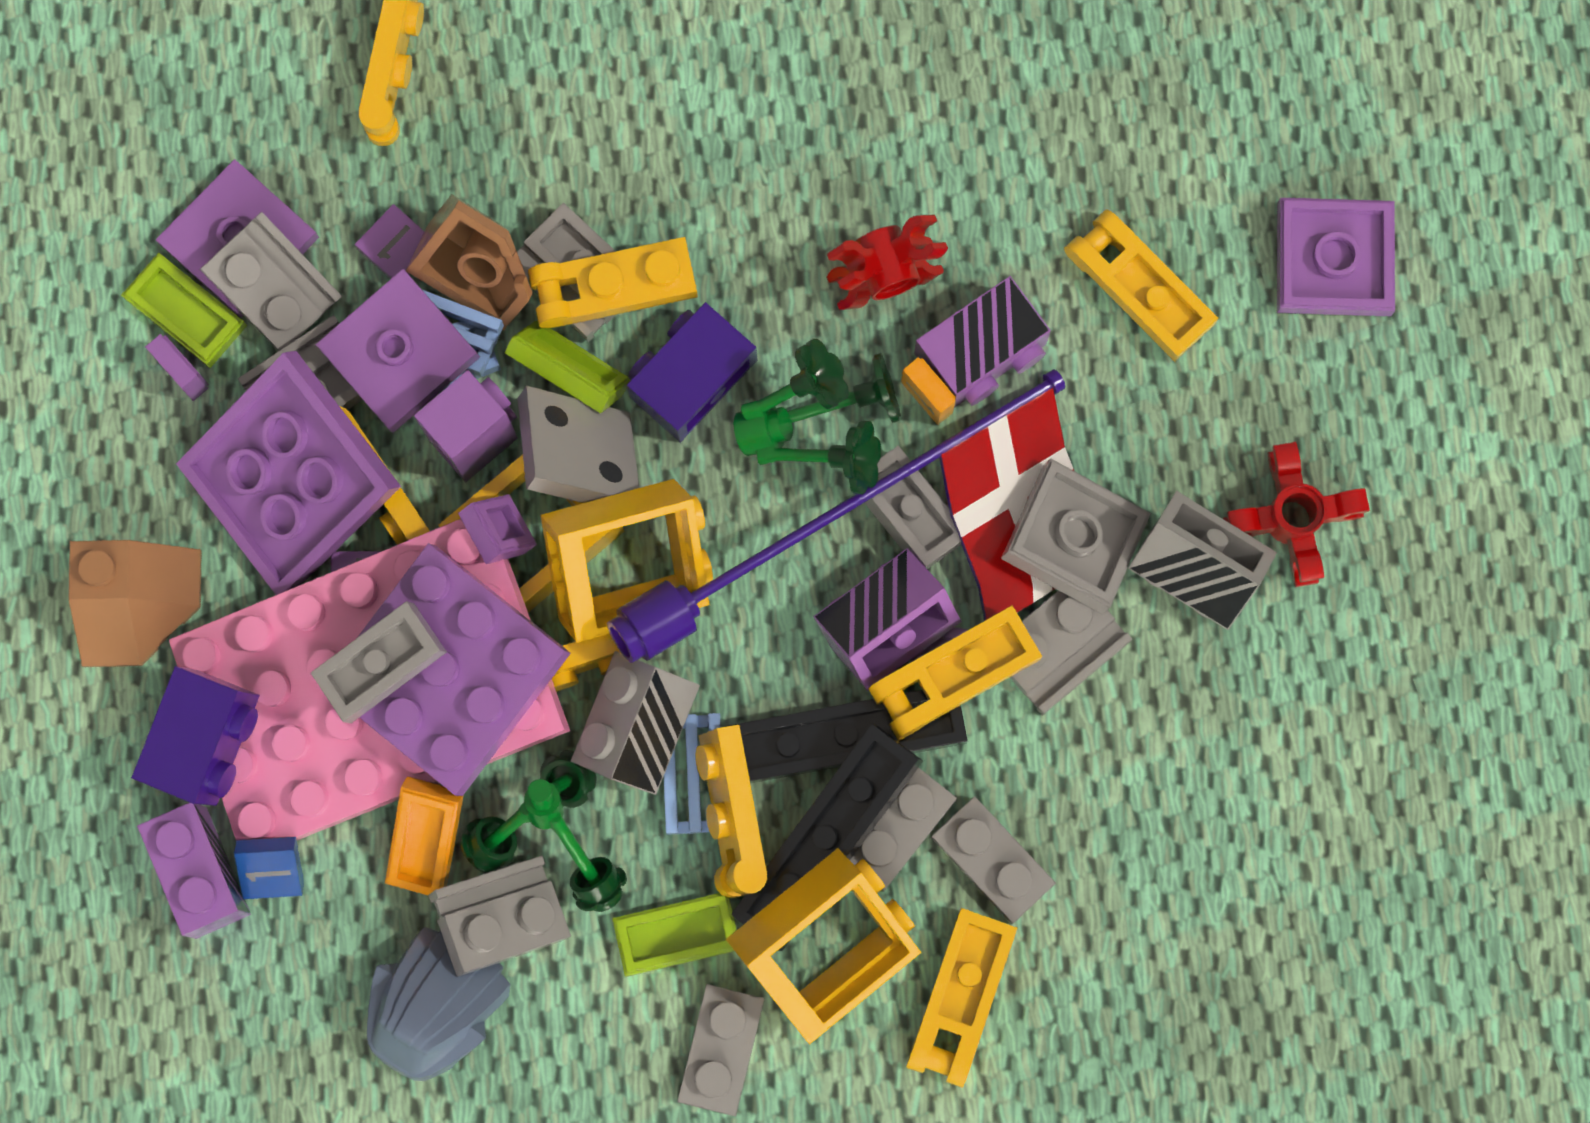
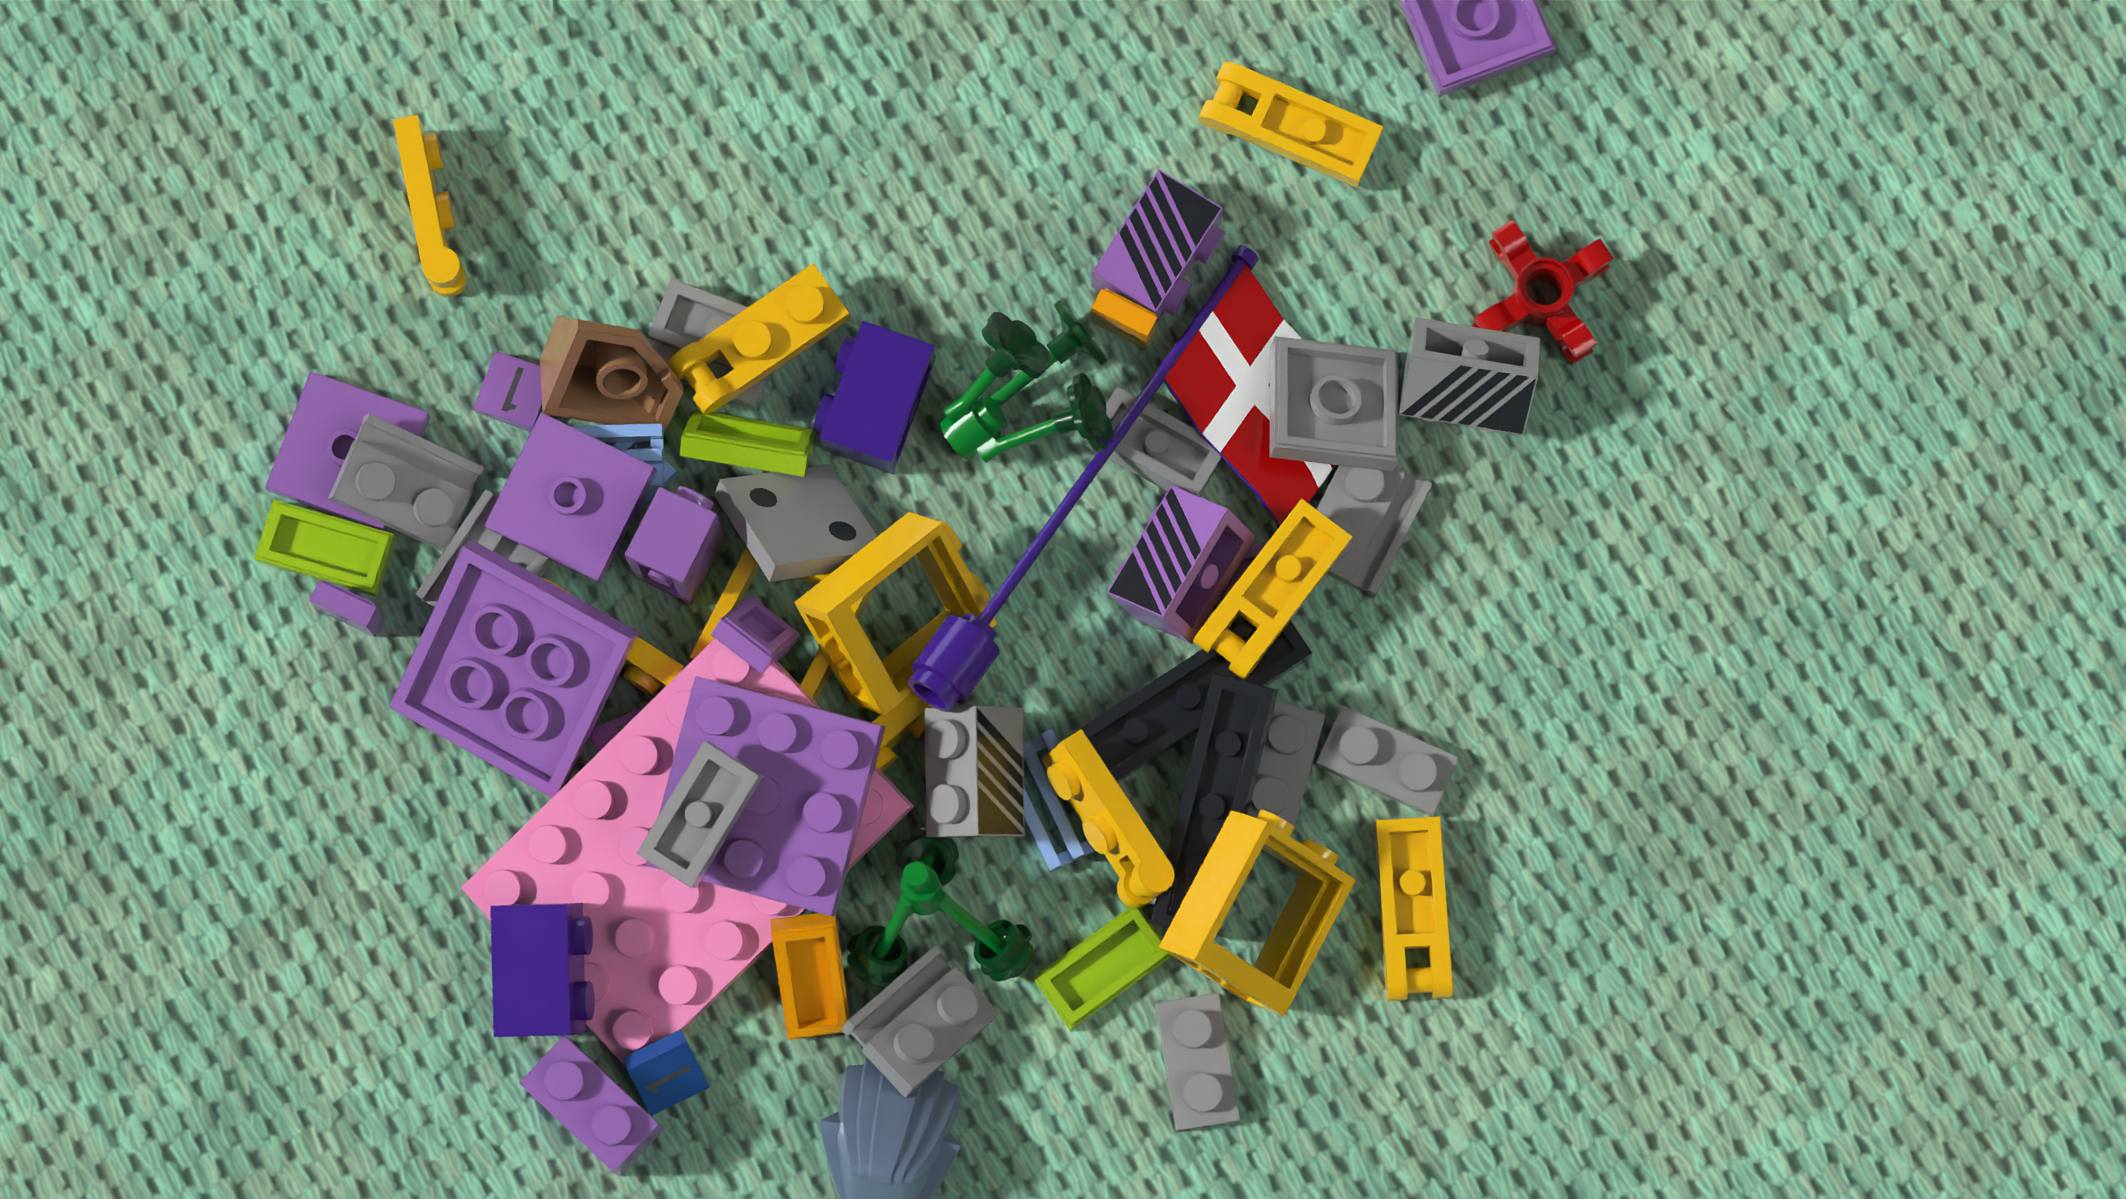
camera: 25 degrees left, 0 degrees up
medium nougat slope [69,540,202,667] -> none
red pin [826,215,948,310] -> none

